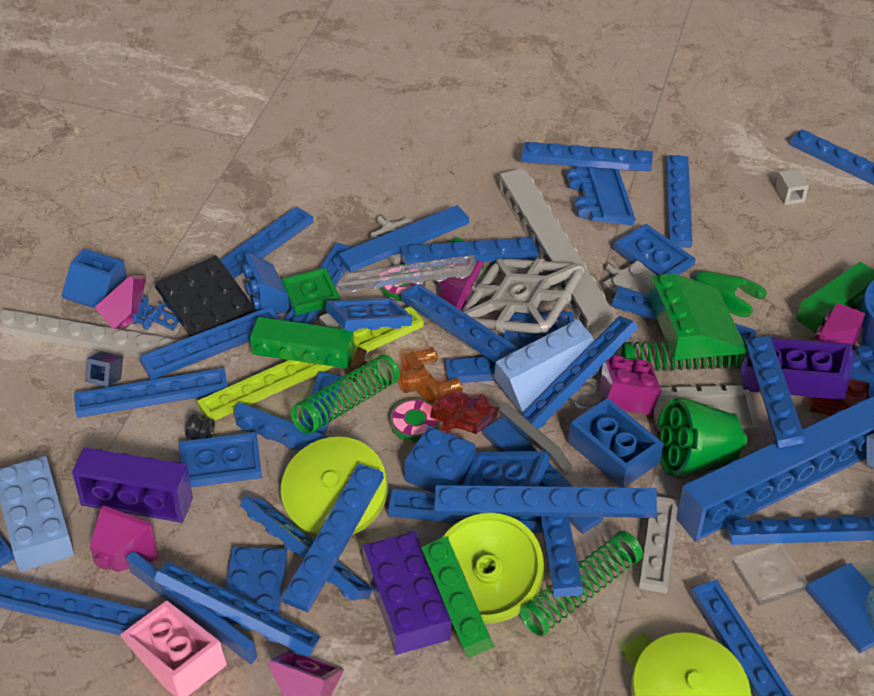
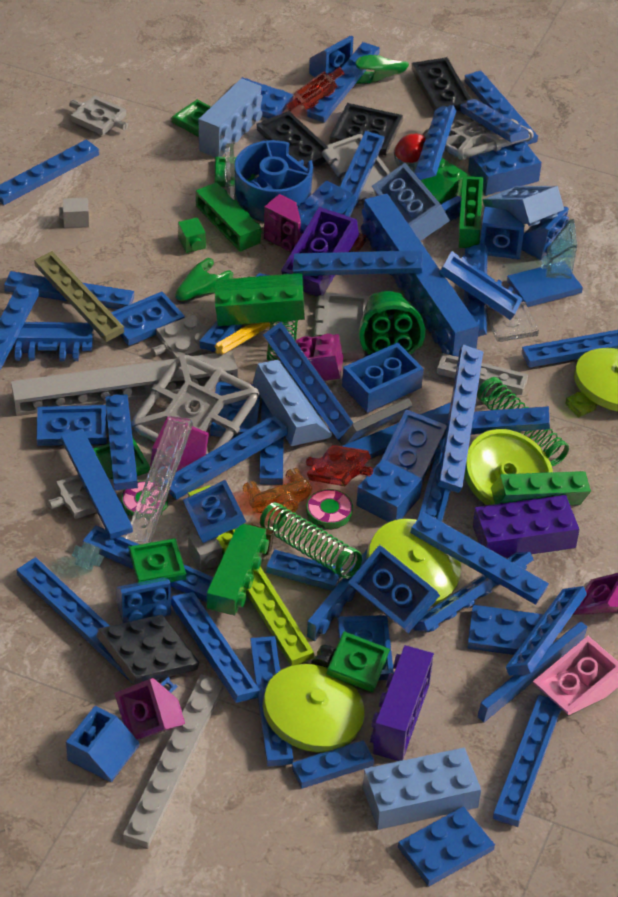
camera: 85 degrees left, 0 degrees up
dark blue brick [85,351,123,387] -> none
magenta slope [90,505,159,572] -> none
none -> olive plate [34,251,124,342]
none -> blue plate [37,405,106,446]
none -> clear light blue gear [72,541,104,571]
none -> green brick [178,217,206,253]
none -> yellow axle [215,322,270,355]
none -> lime dish [263,664,365,752]
none -> blue plate [292,740,374,789]
none -> green tile [326,631,390,693]
none -> blue brick [348,545,440,634]
none -> blue hinge [439,251,523,320]

